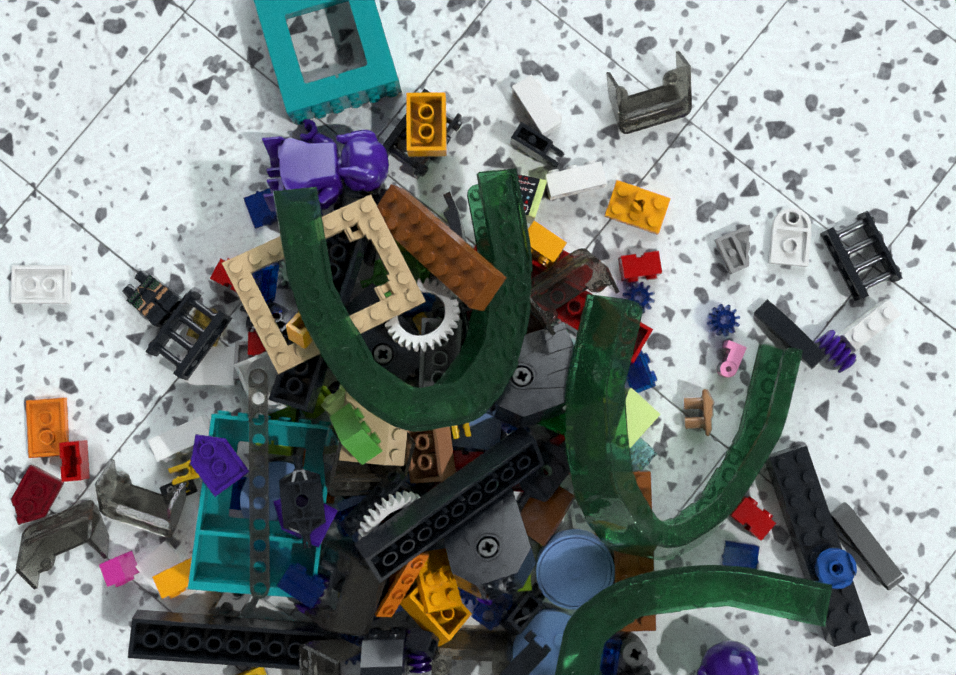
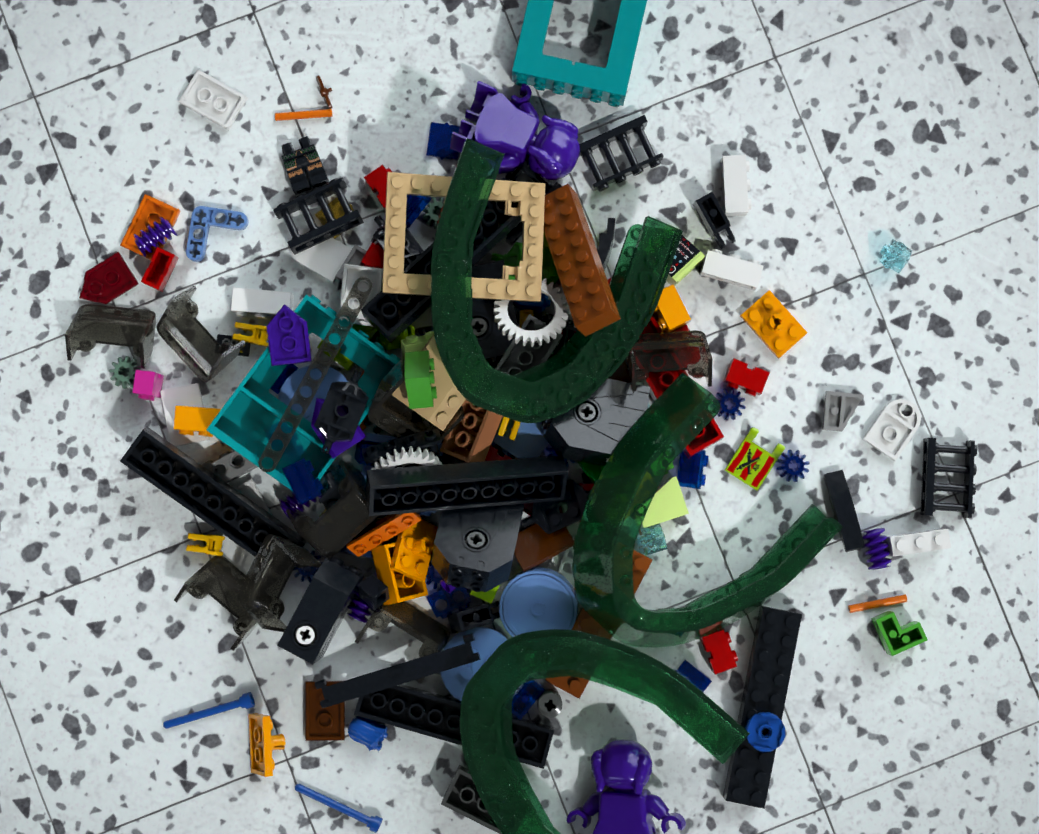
camera: 30 degrees right, 0 degrees up
light orange brick [286,311,318,349] -> none
light orange brick [406,92,447,157] -> none
clear smoke windscreen [606,51,692,134] -> none
medium nougat connector [684,389,715,436] -> none
bright pink leg [716,340,747,378] -> none
dark grey beam [830,502,905,591] -> none
none -> sand green gear [109,356,142,389]
none -> dark purple piece [134,217,178,257]
none -> medium blue beam [186,206,249,262]
none -> orange bar [275,109,333,121]
none -> reddish brown piece [316,75,333,109]
none -> flag [725,427,785,491]
none -> orange bar [848,594,907,613]
none -> bright green brick [871,611,928,656]
none -> clear light blue brick [879,239,913,273]

